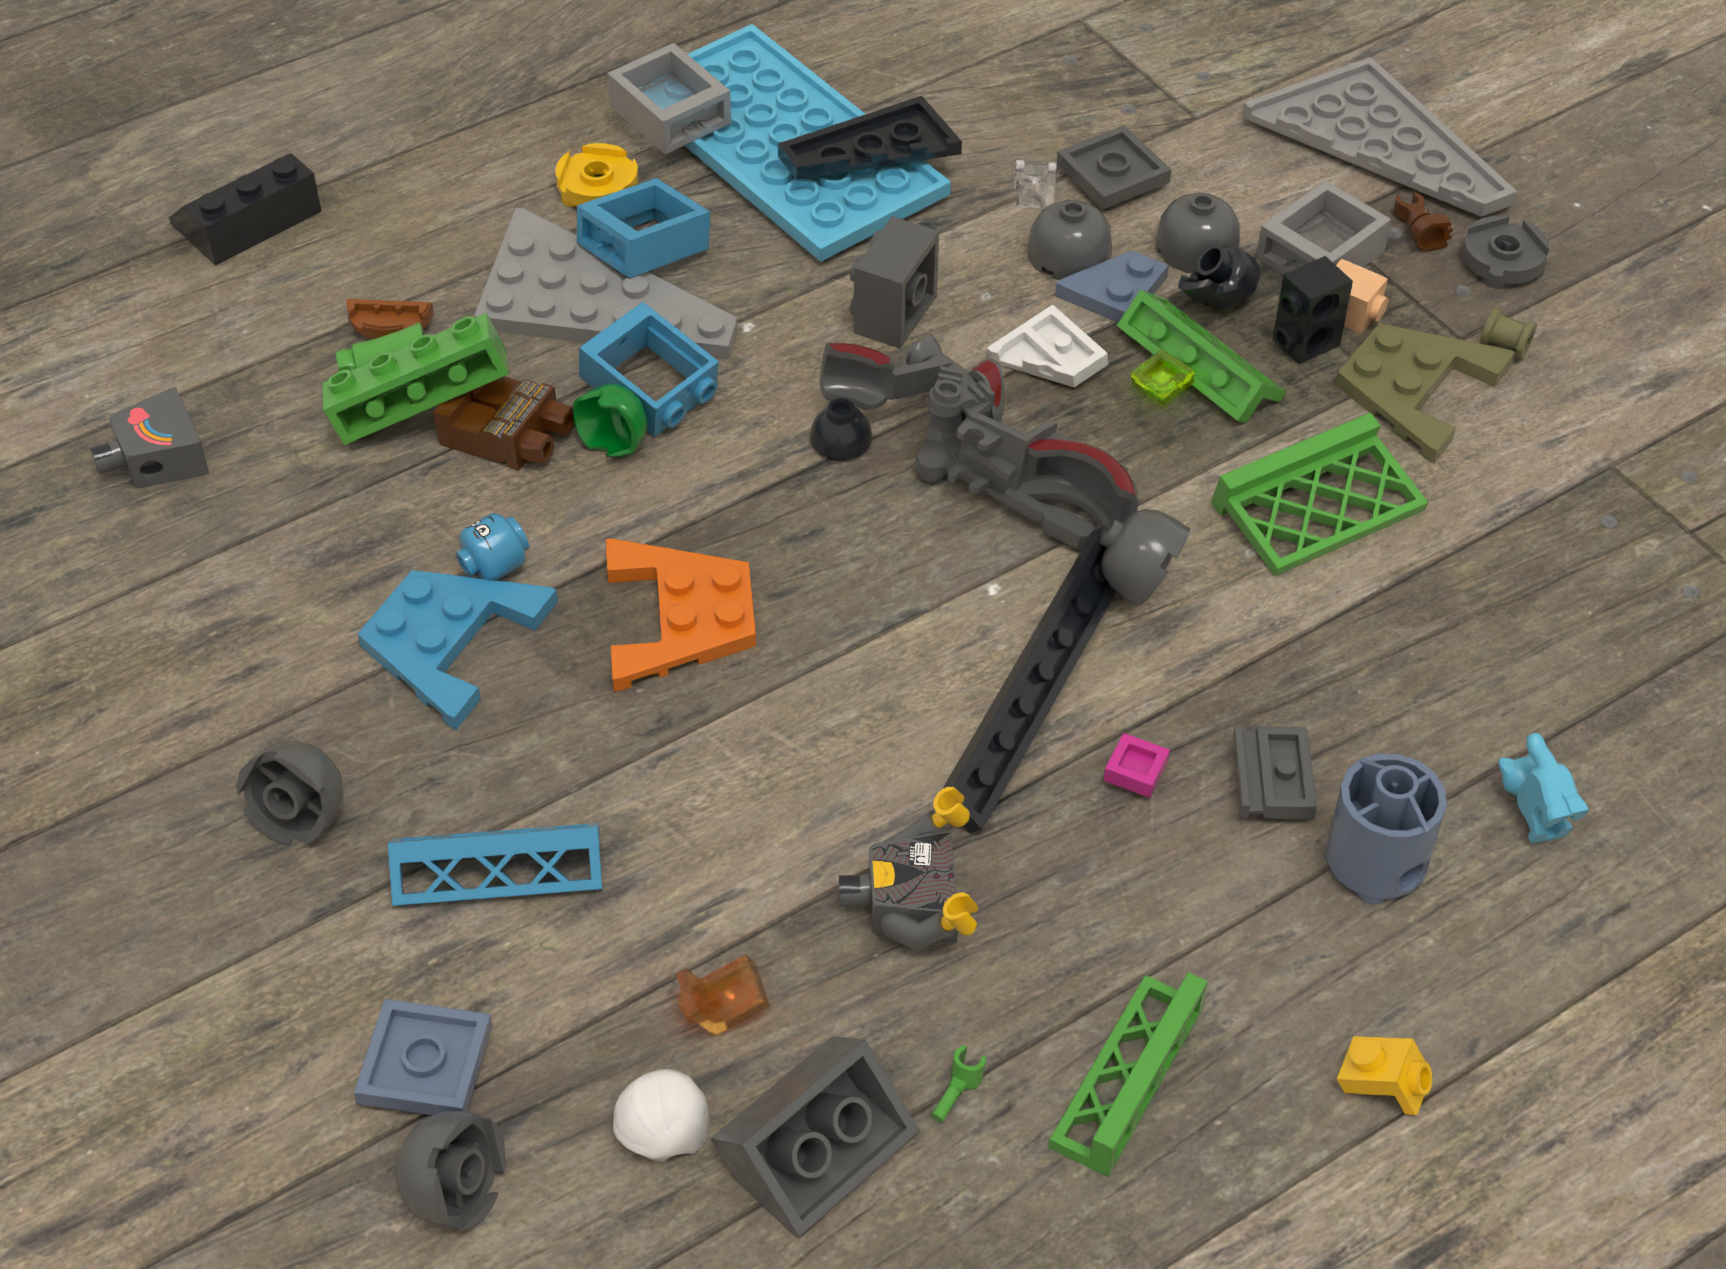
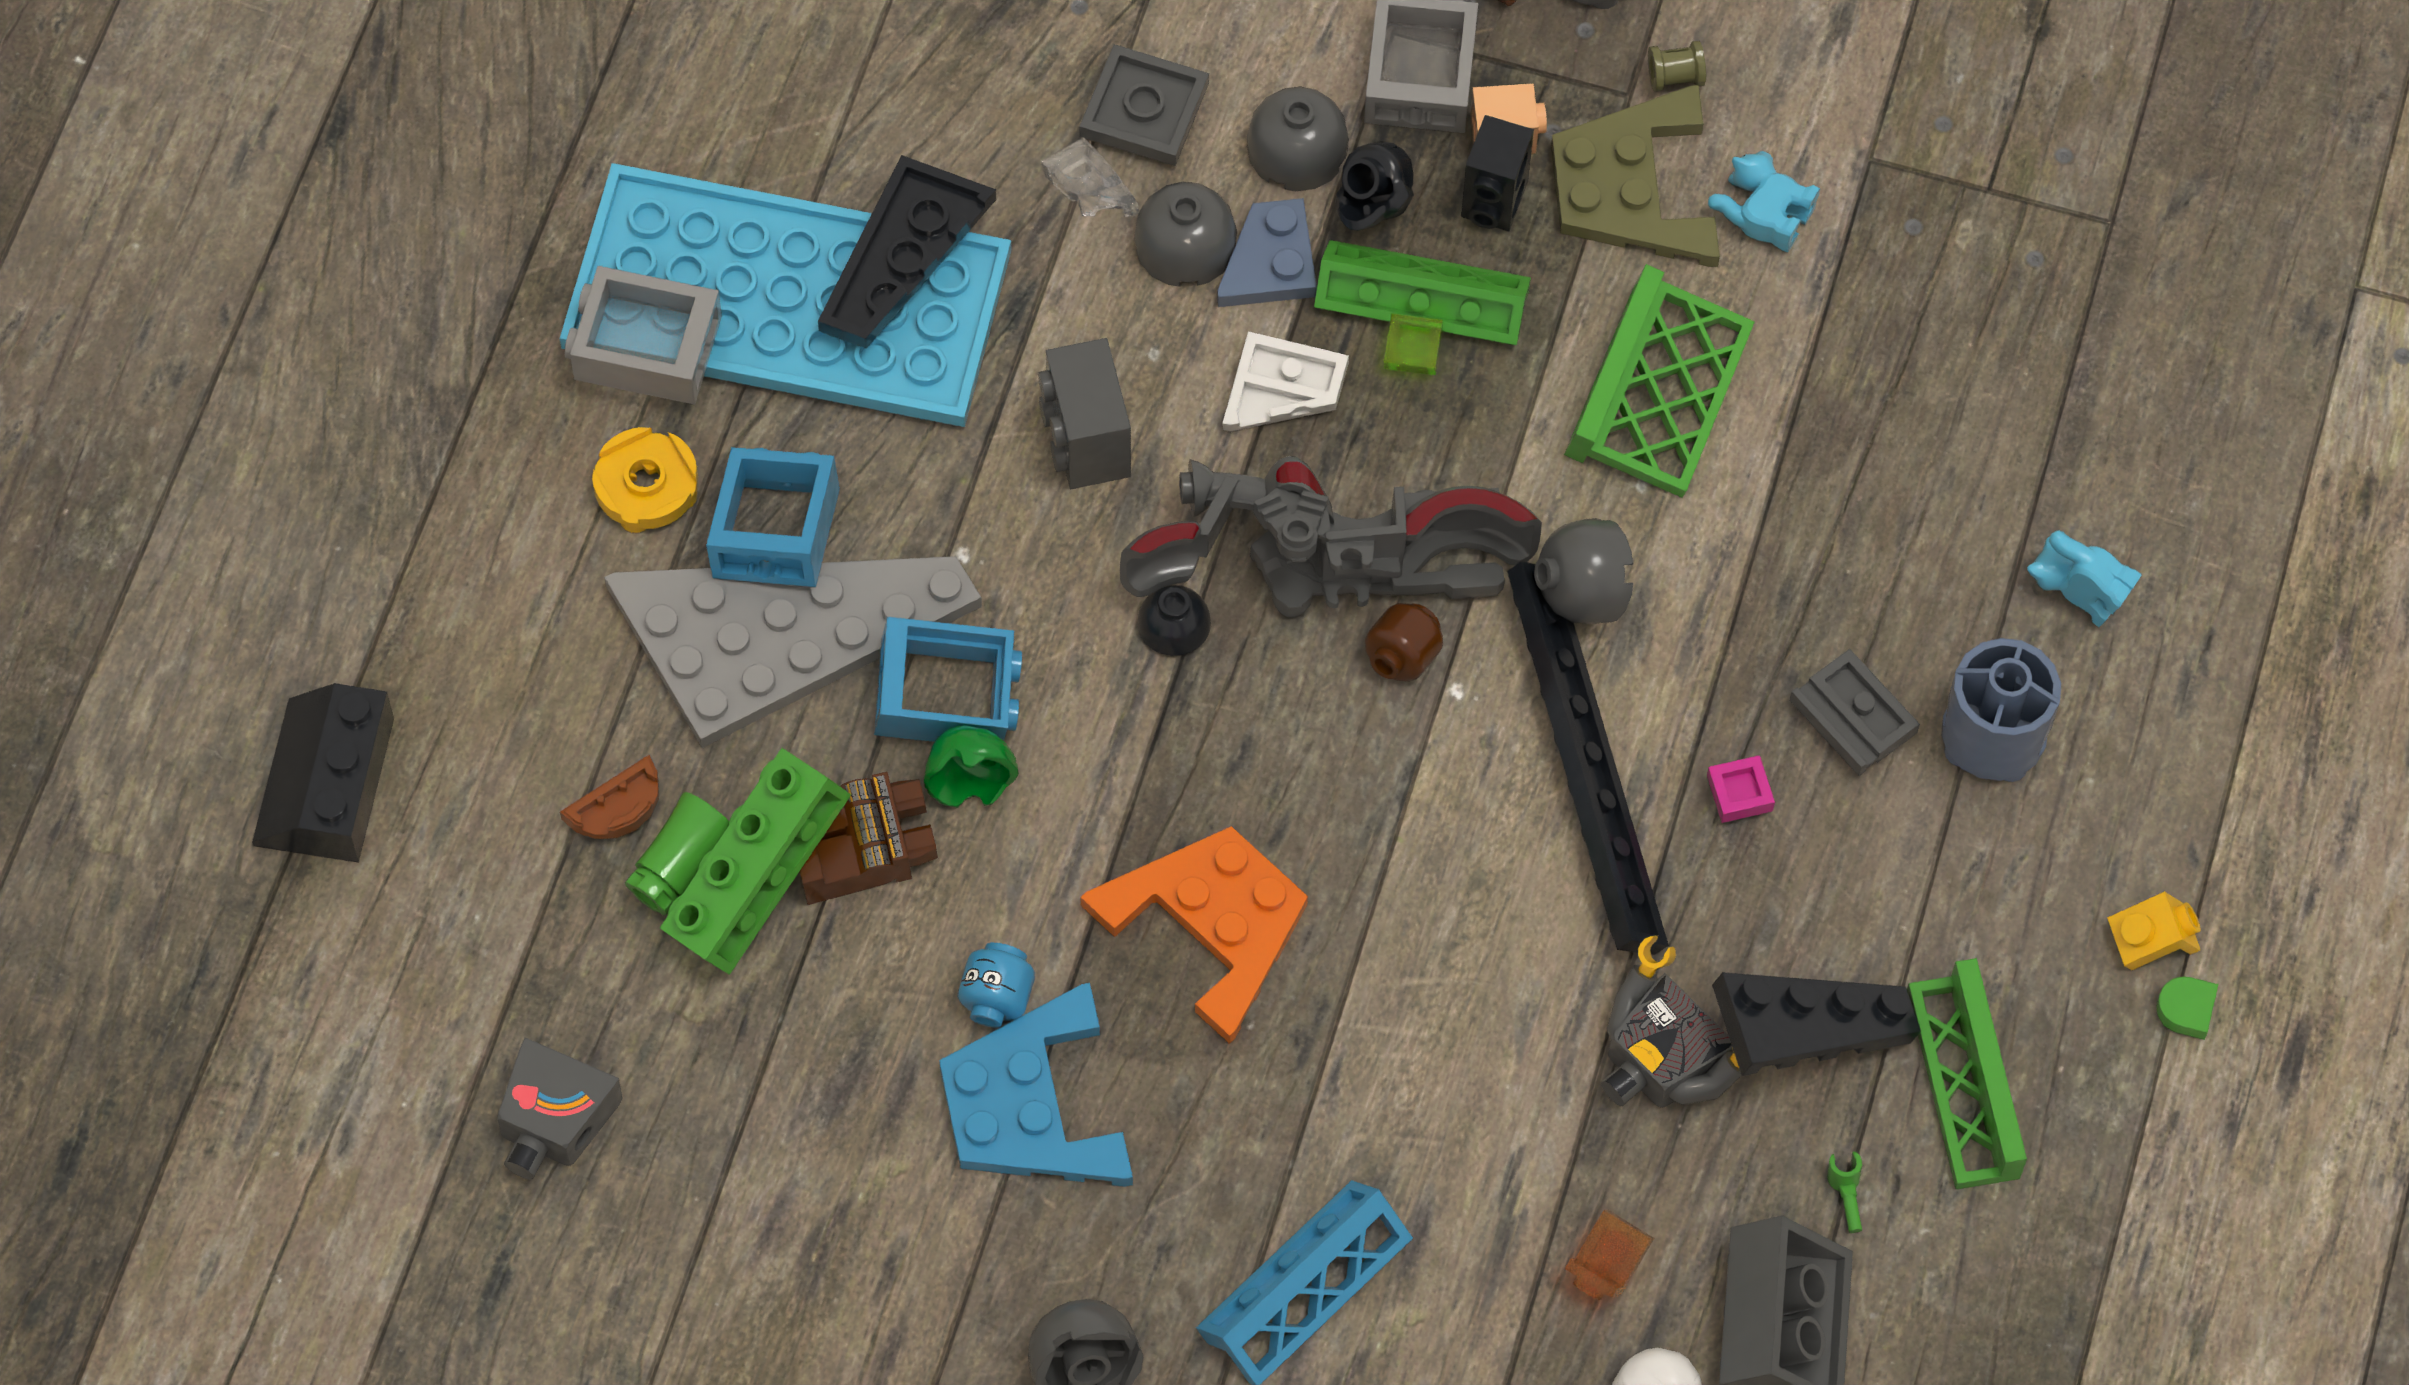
camera: 40 degrees left, 15 degrees up
none -> reddish brown head [1365,603,1443,682]
none -> medium azure animal [1708,151,1820,252]
none -> black wing [1712,972,1921,1076]
none -> bright green tile [2156,977,2218,1040]

